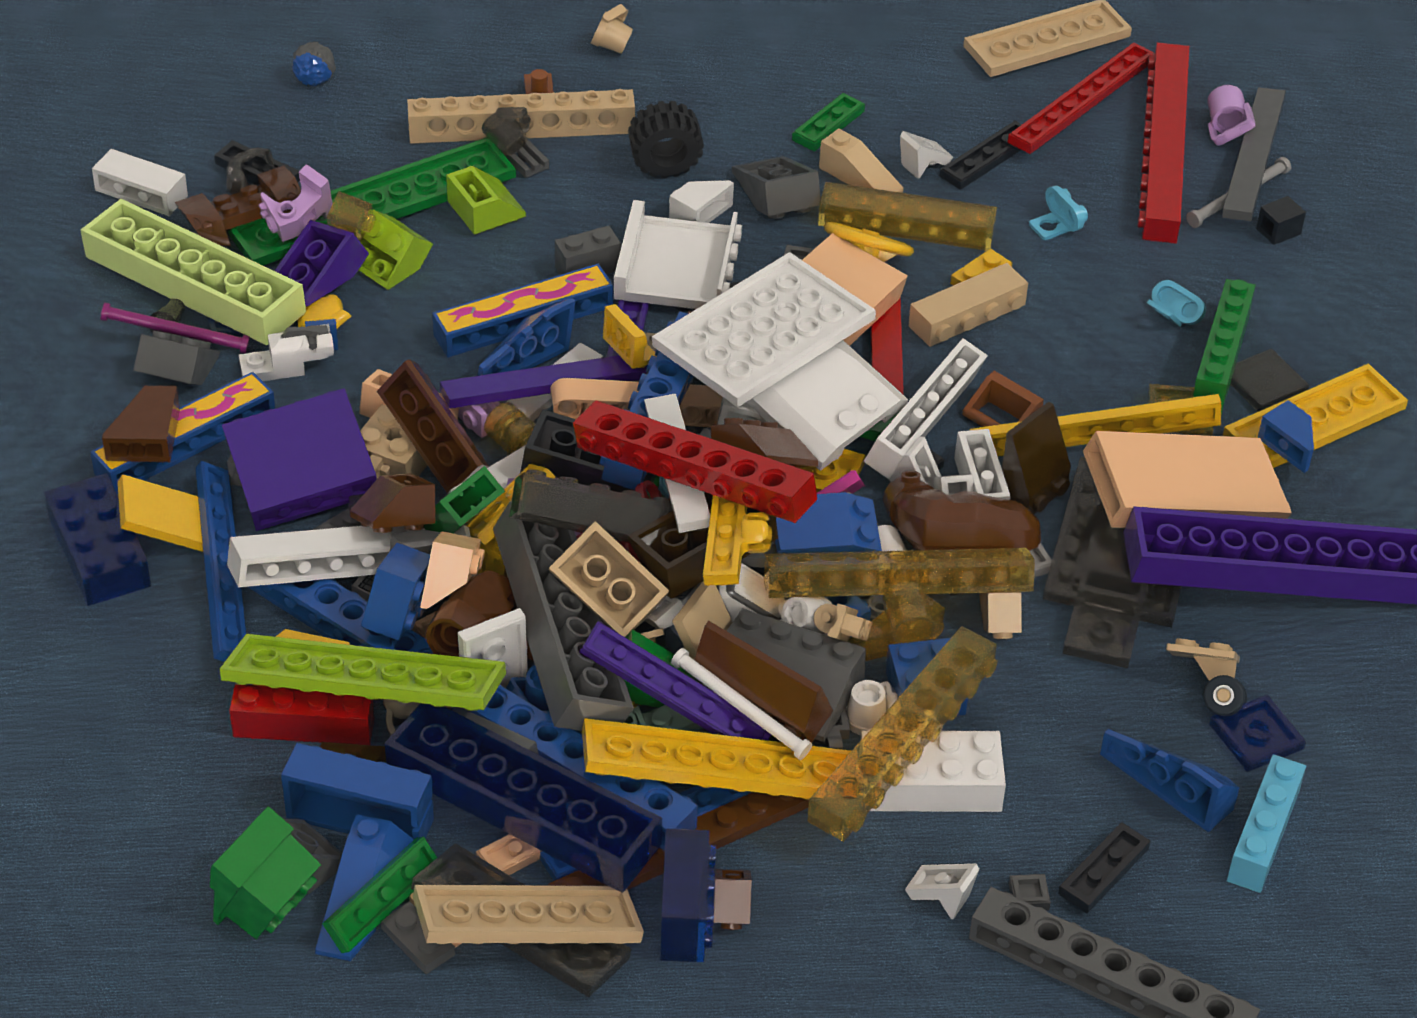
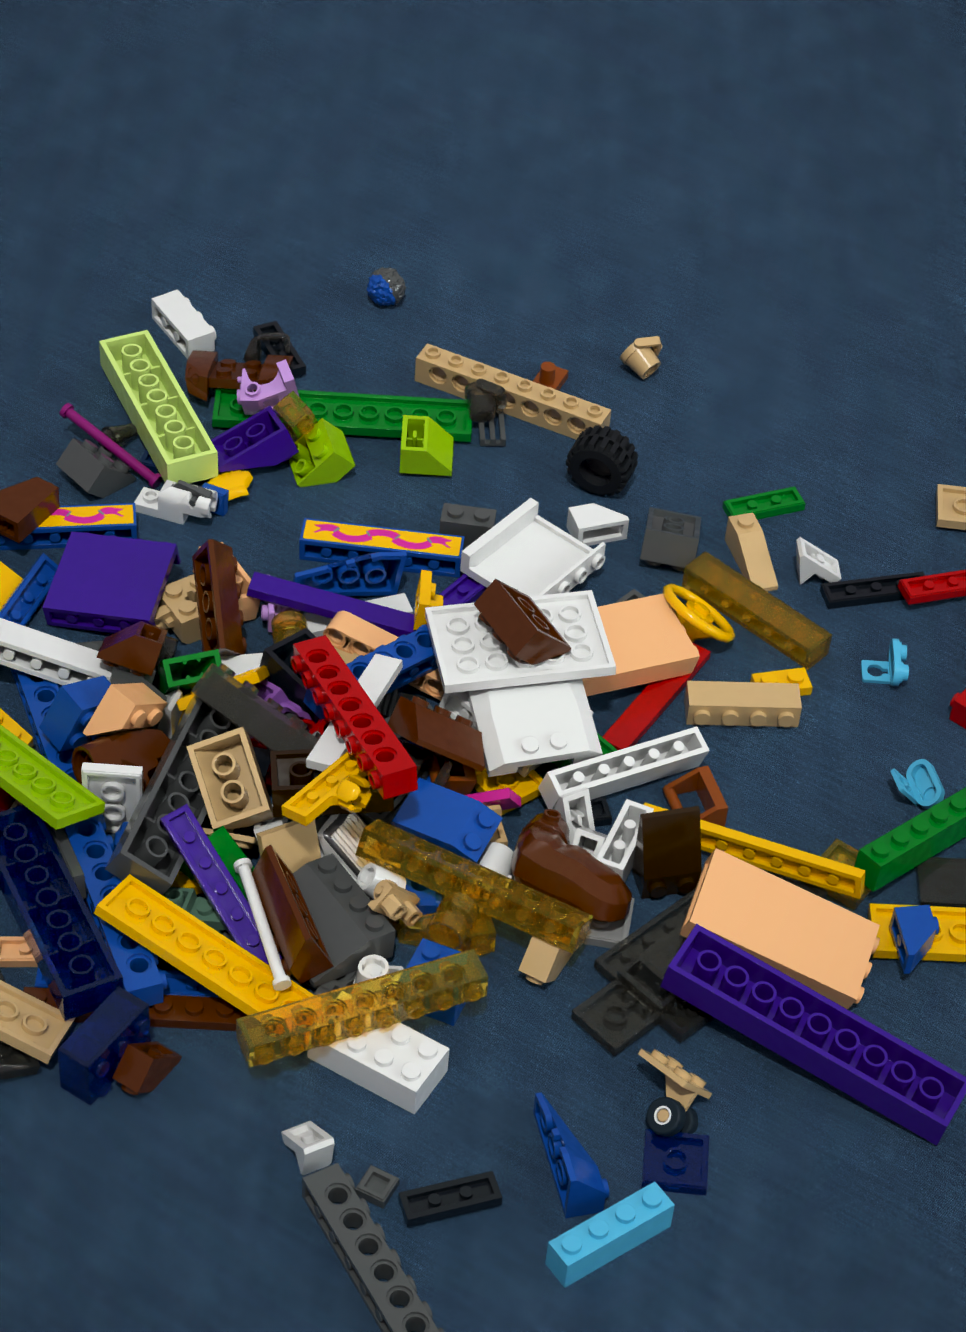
camera: 30 degrees right, 0 degrees up
none -> reddish brown slope [474,578,571,665]

